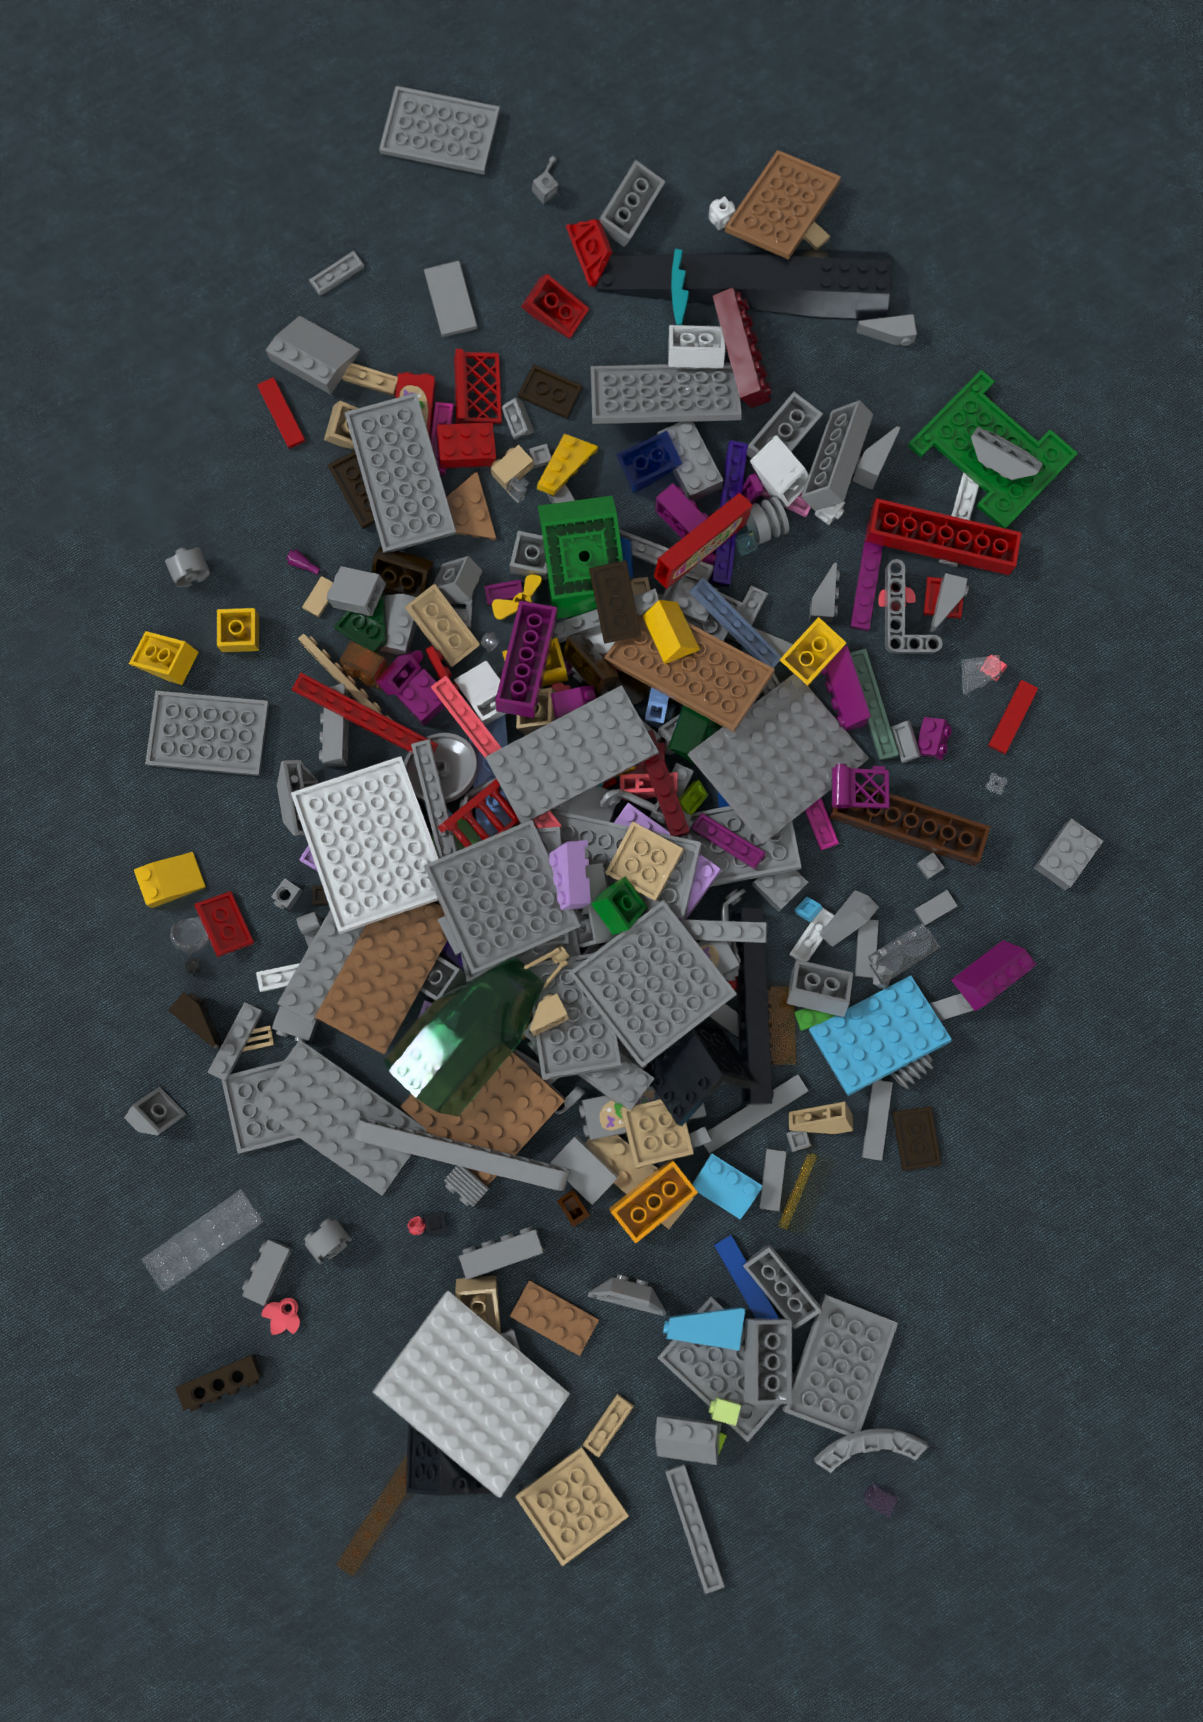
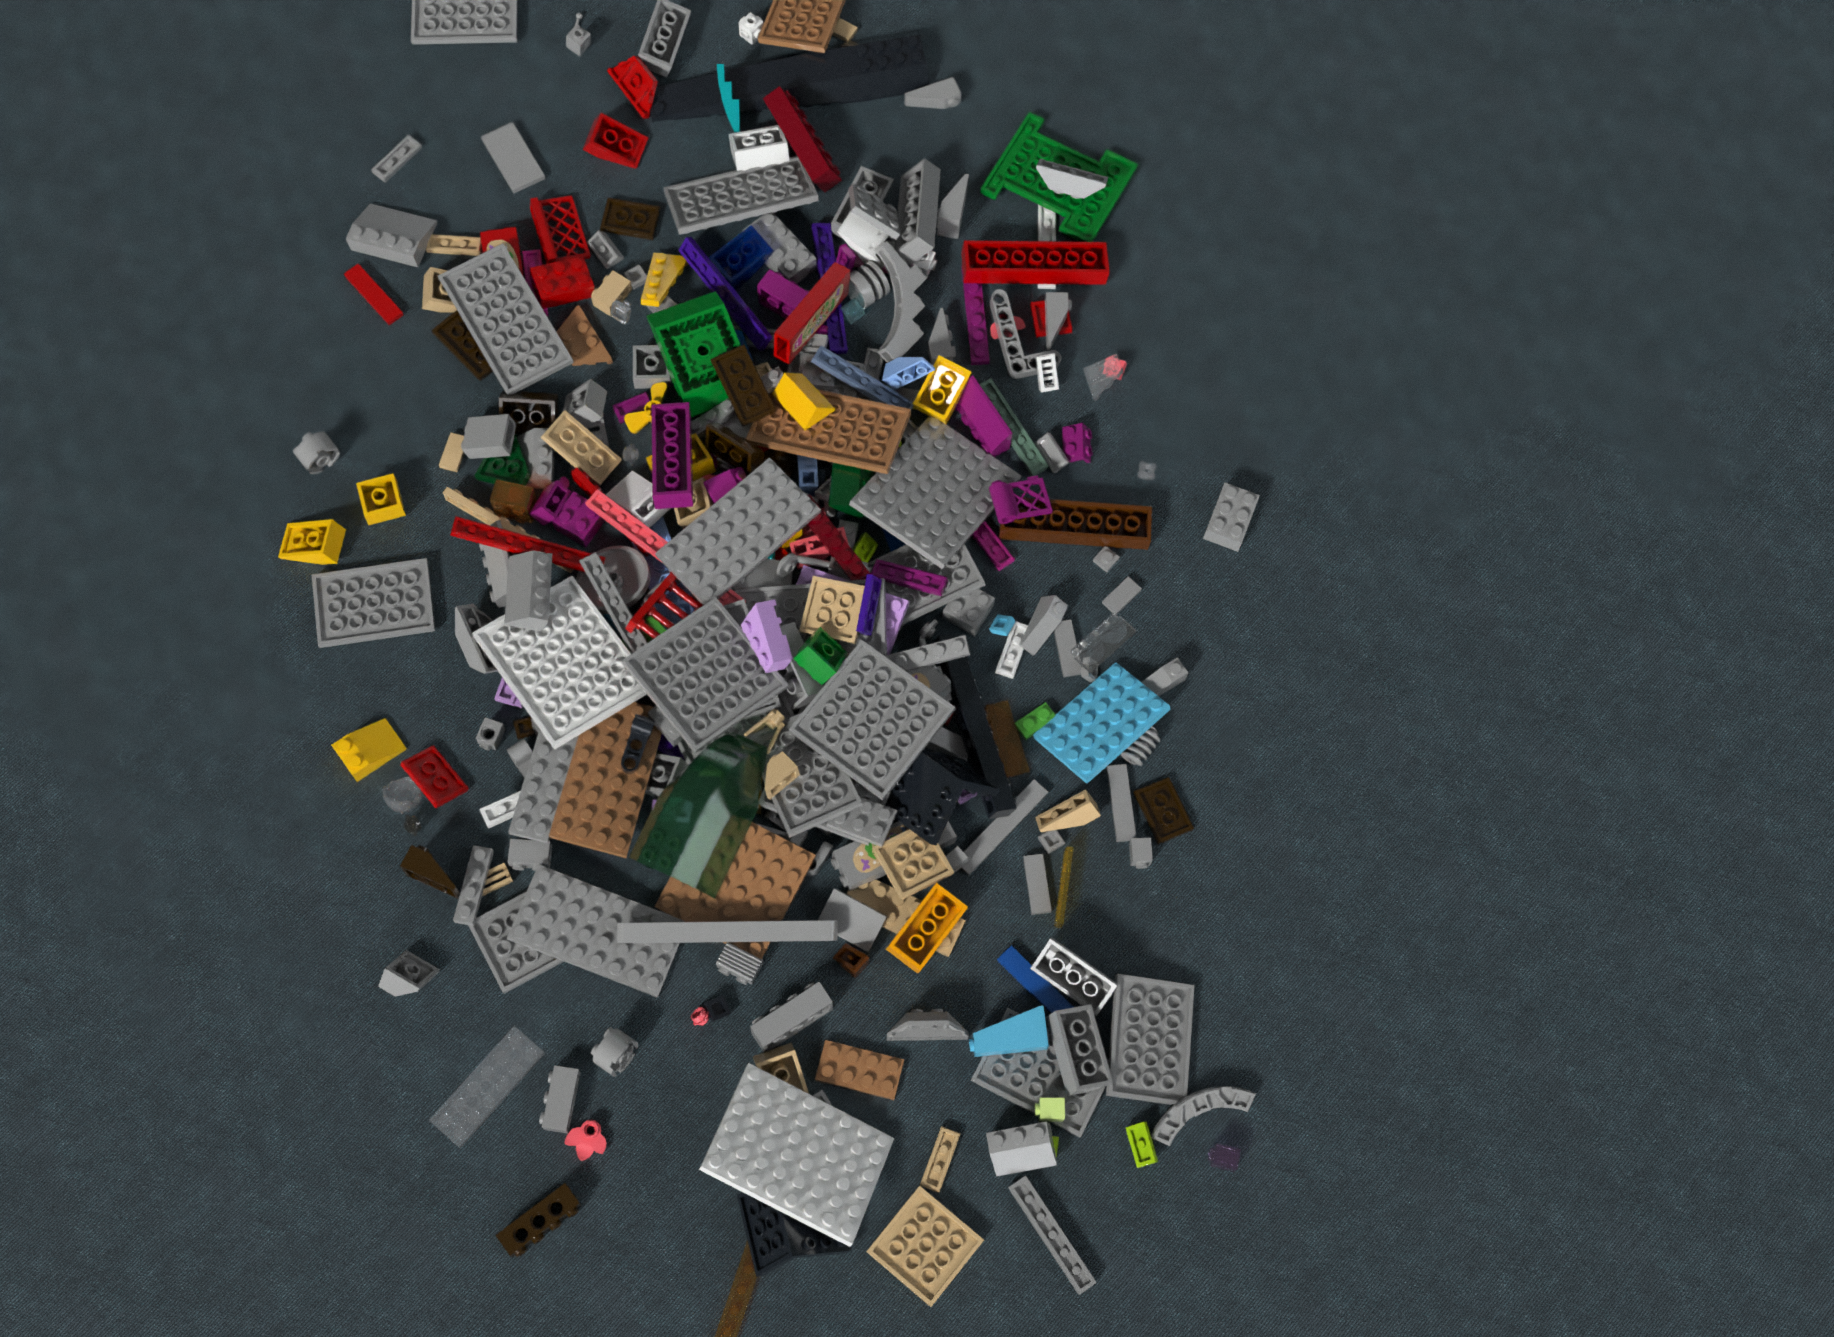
camera: 20 degrees left, 10 degrees down
magenta cone [286,548,320,575] -> none
medium azure slope [692,1154,762,1219] -> none
light grey brick [787,959,853,1017] -> none
magenta slope [951,940,1037,1011] -> none
red tile [988,680,1038,755] -> none
none -> light grey slope [504,550,552,631]
none -> black piece [621,714,655,774]
none -> dark purple plate [678,237,772,351]
none -> light grey plate [849,183,900,240]
none -> dark purple tile [856,574,882,636]
none -> light grey arch [875,241,927,363]
none -> light blue slope [882,357,935,391]
none -> white slope [1036,353,1059,392]
none -> lime plate [1125,1122,1158,1168]
none -> light grey brick [1129,838,1153,869]

